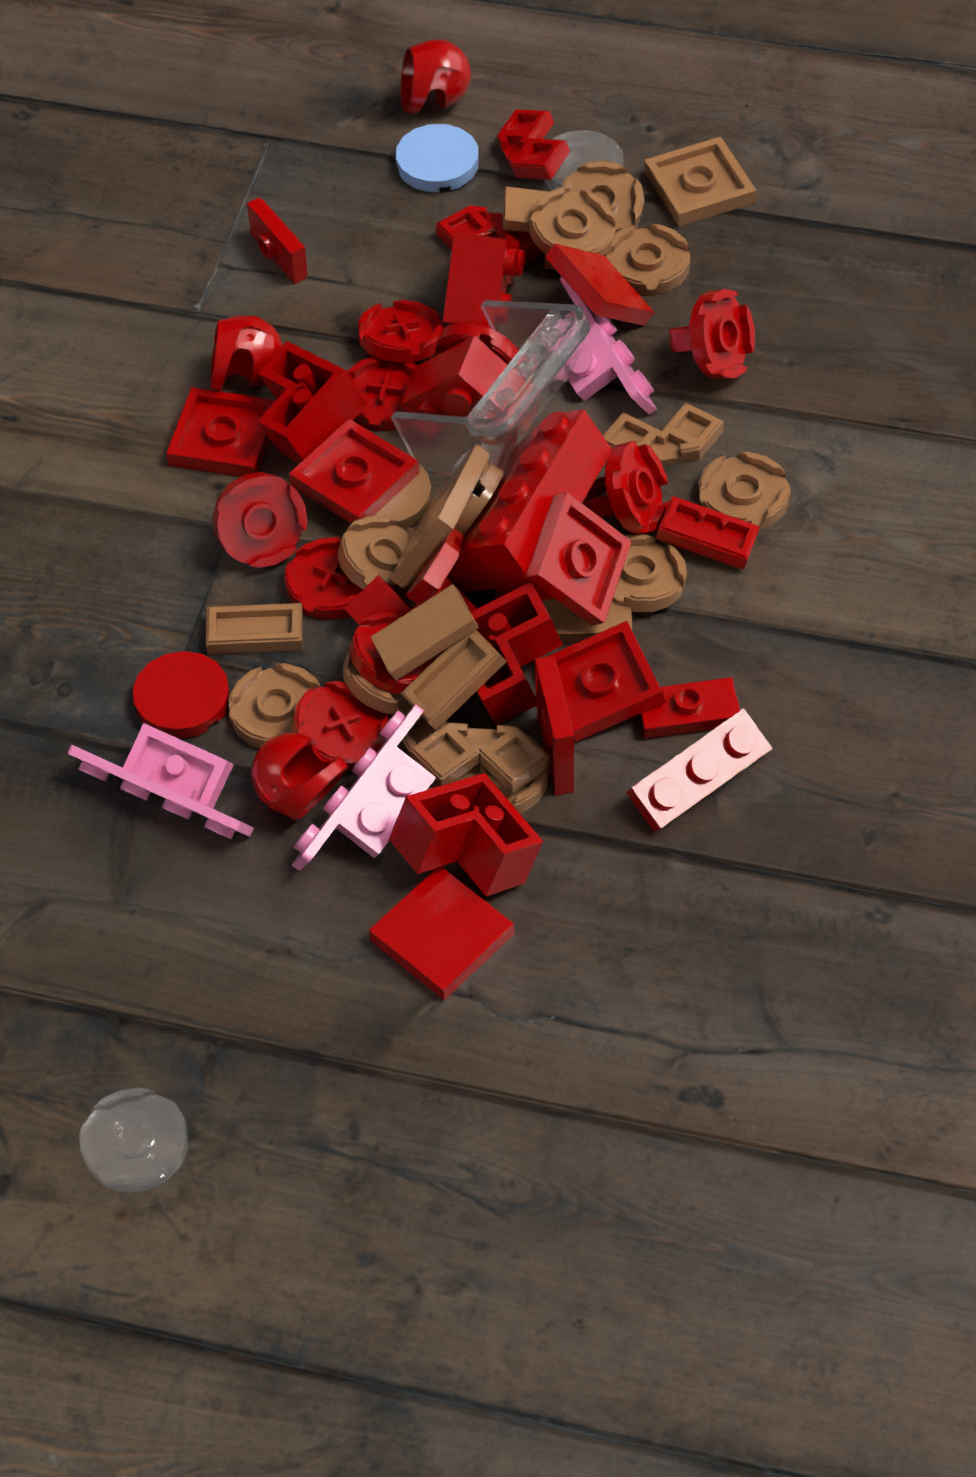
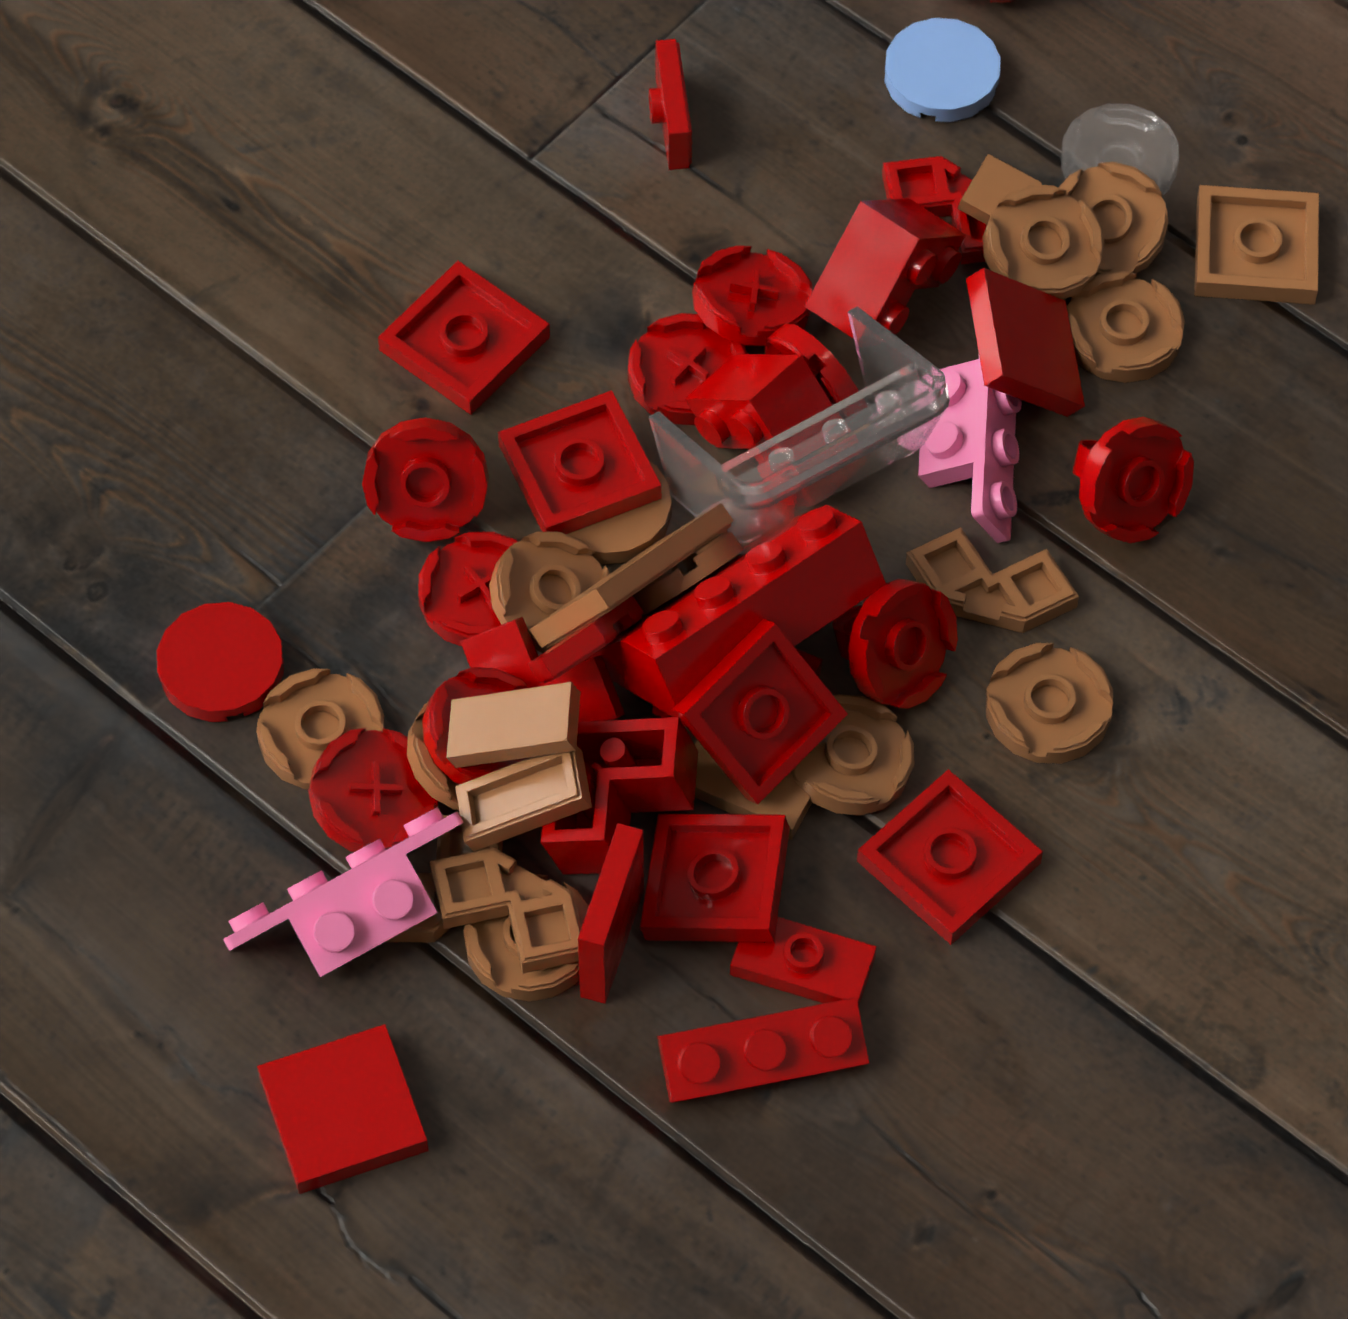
camera: 25 degrees right, 5 degrees up
bright pink bracket [67,723,254,839] -> none
medium nougat tile [206,603,303,655] -> none
red helmet [210,315,283,392] -> none
red helmet [251,733,349,821] -> none
red brick [257,341,368,464] -> none
red brick [389,773,544,896] -> none
red tile [496,109,570,180] -> none
red plate [656,496,760,570] -> none
none -> red tile [857,769,1043,945]

